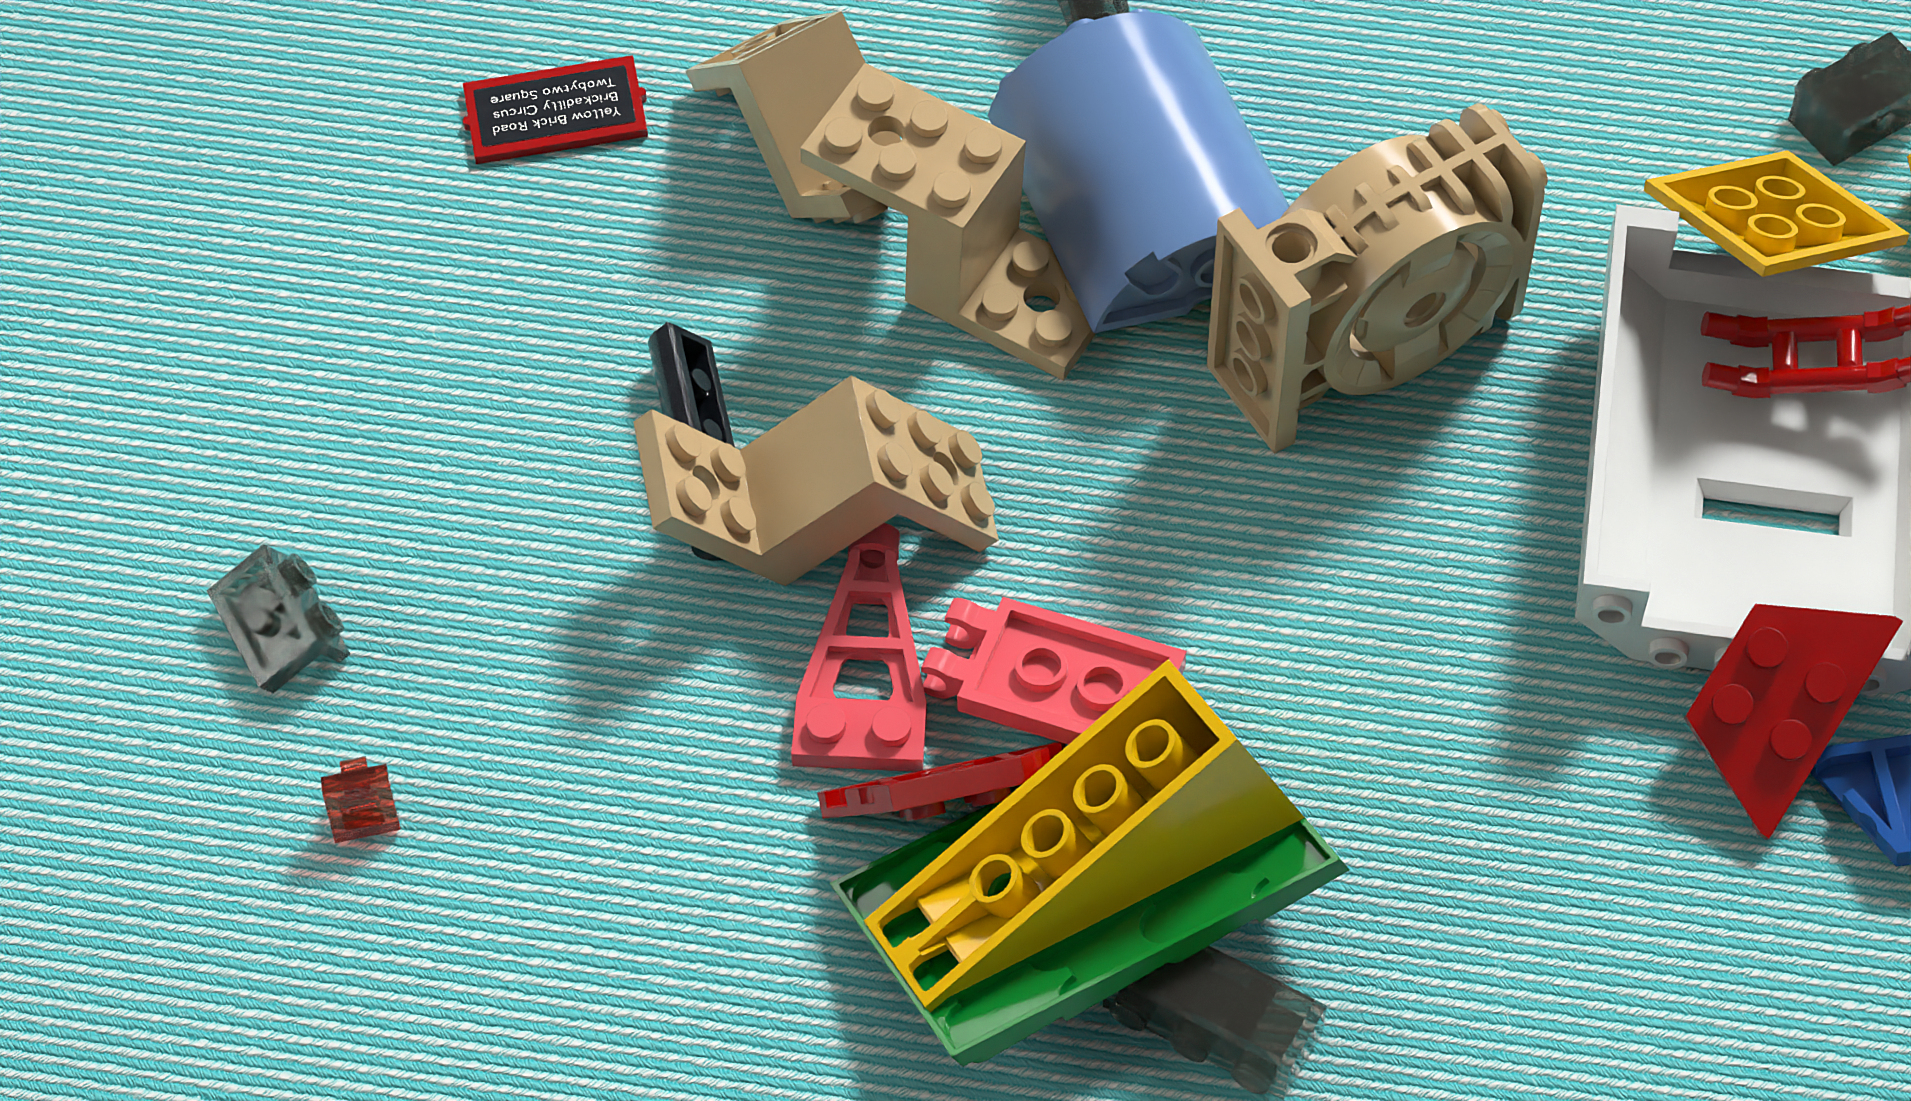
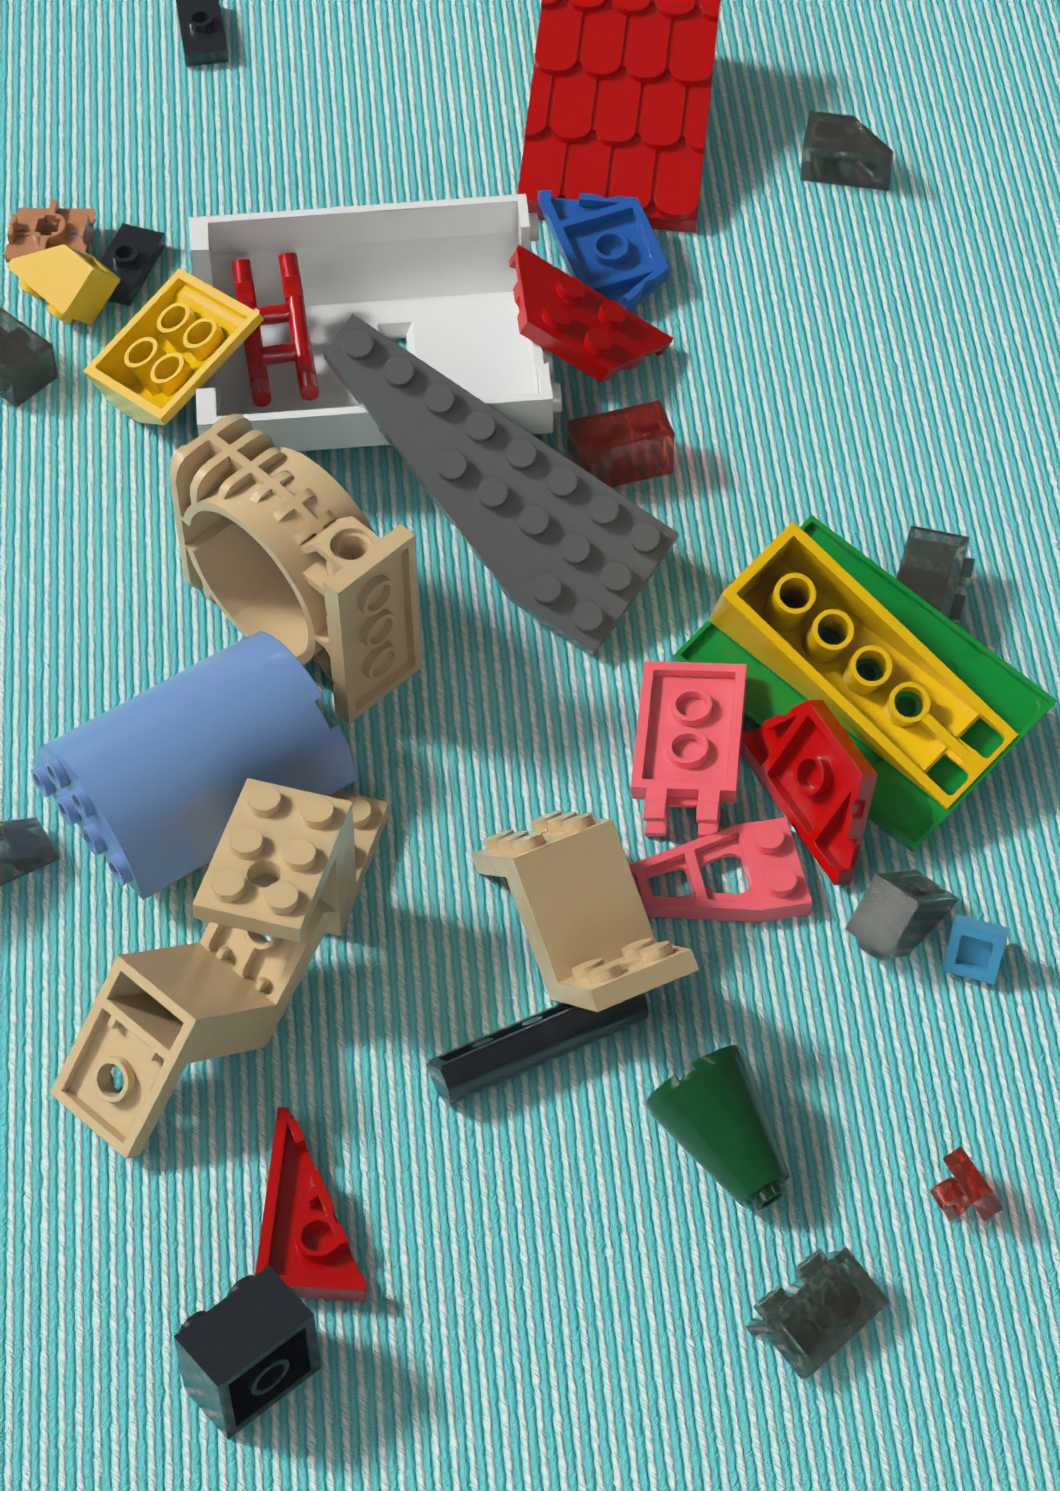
camera: 105 degrees left, 5 degrees down
piece [463,55,648,164] -> none
none -> black brick [173,1265,321,1440]
none -> red wing [255,1107,368,1302]
none -> dark grey wing [324,314,679,657]
none -> clear red brick [567,400,675,488]
none -> dark green cone [646,1045,790,1210]
none -> clear smoke slope [845,870,959,960]
none -> dark azure tile [942,914,1010,985]

